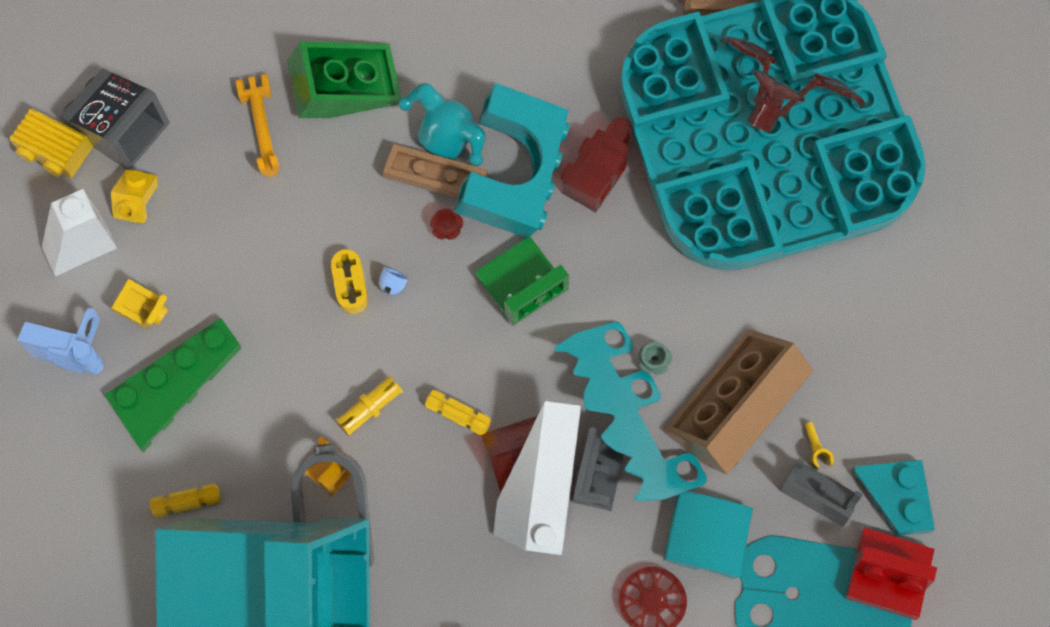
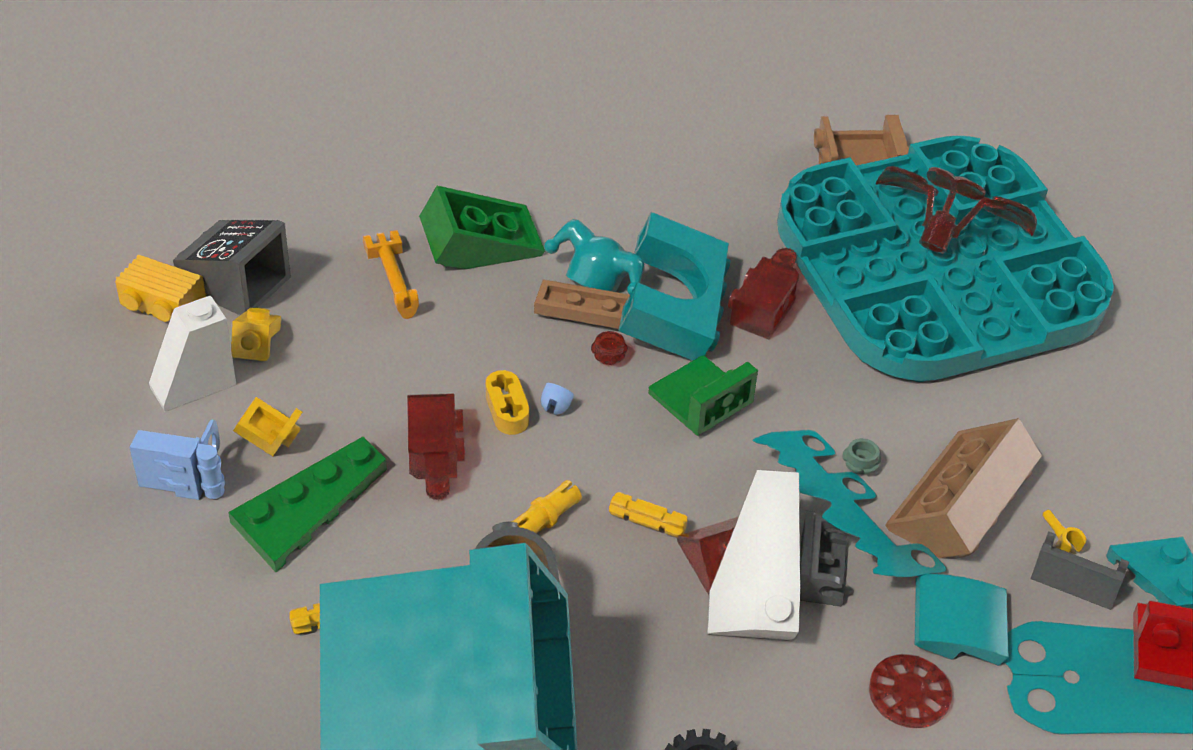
camera: 10 degrees left, 25 degrees down
none -> clear red hinge [407,393,465,501]

